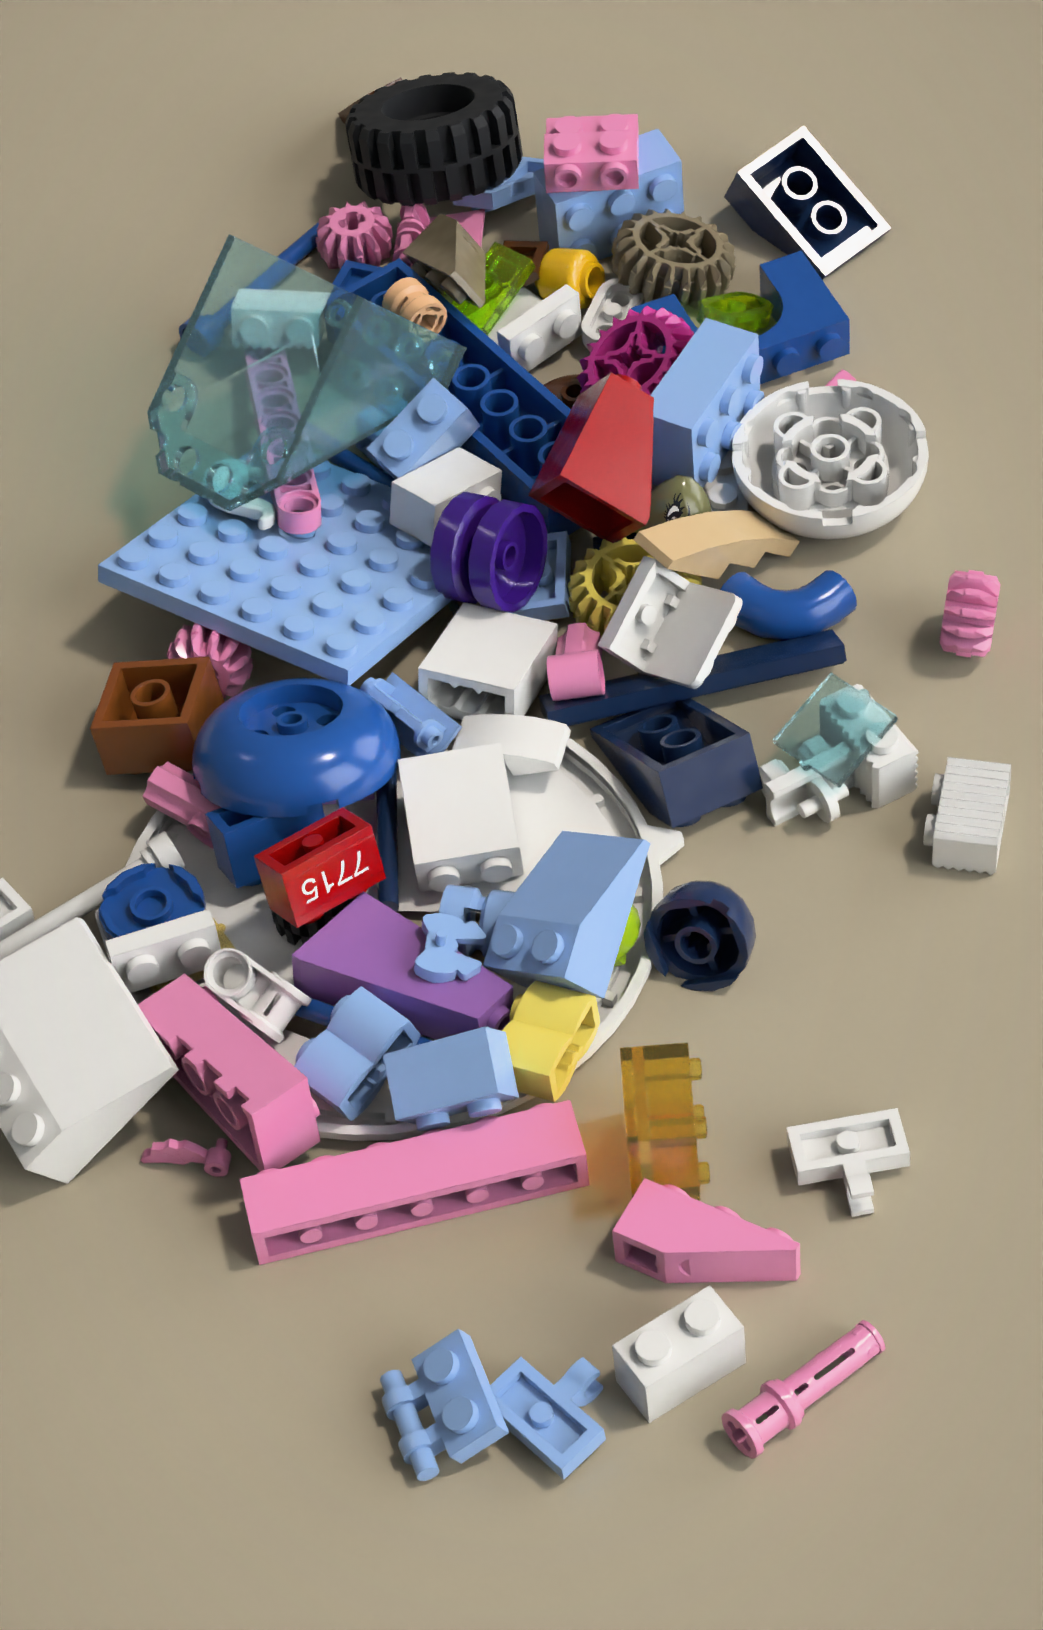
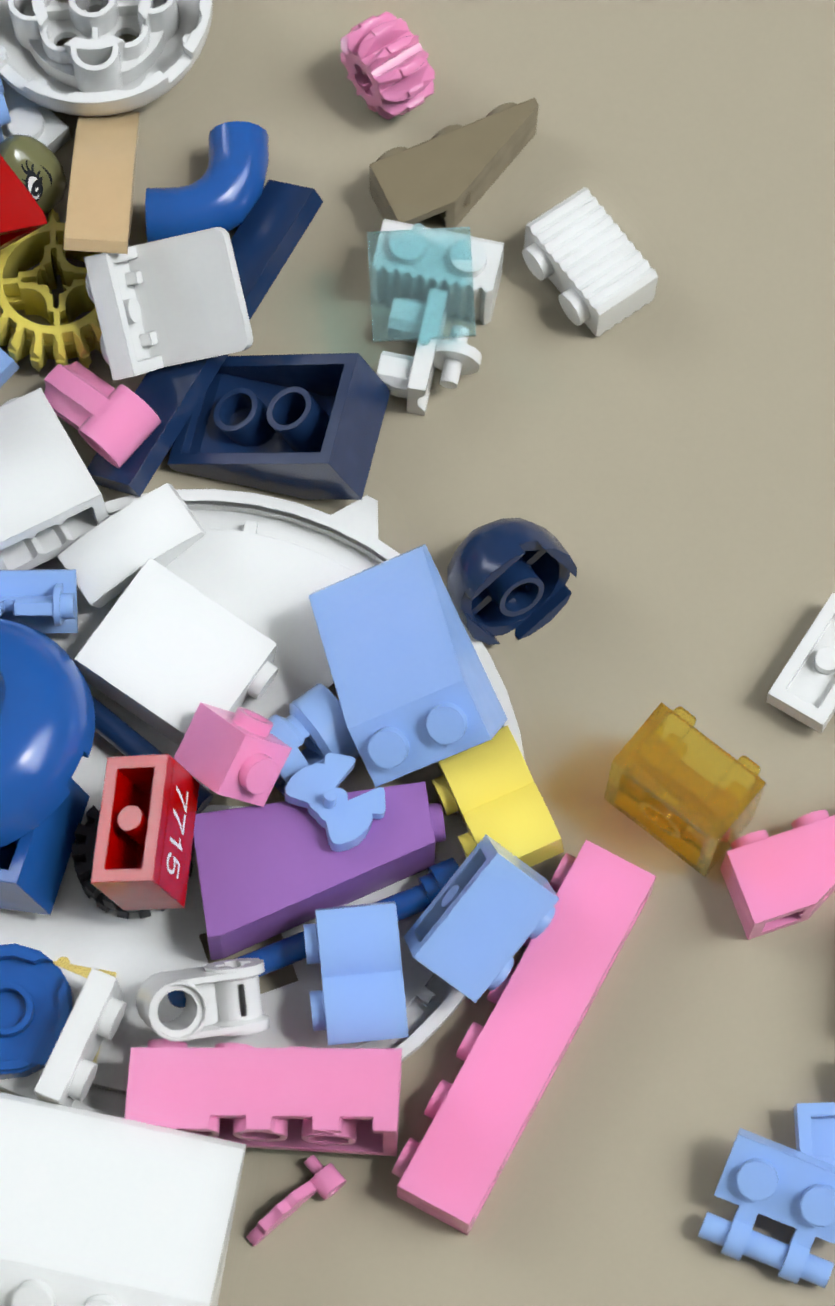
camera: 55 degrees left, 20 degrees up
none -> bright pink brick [173,702,292,807]
none -> dark tan slope [369,97,539,232]

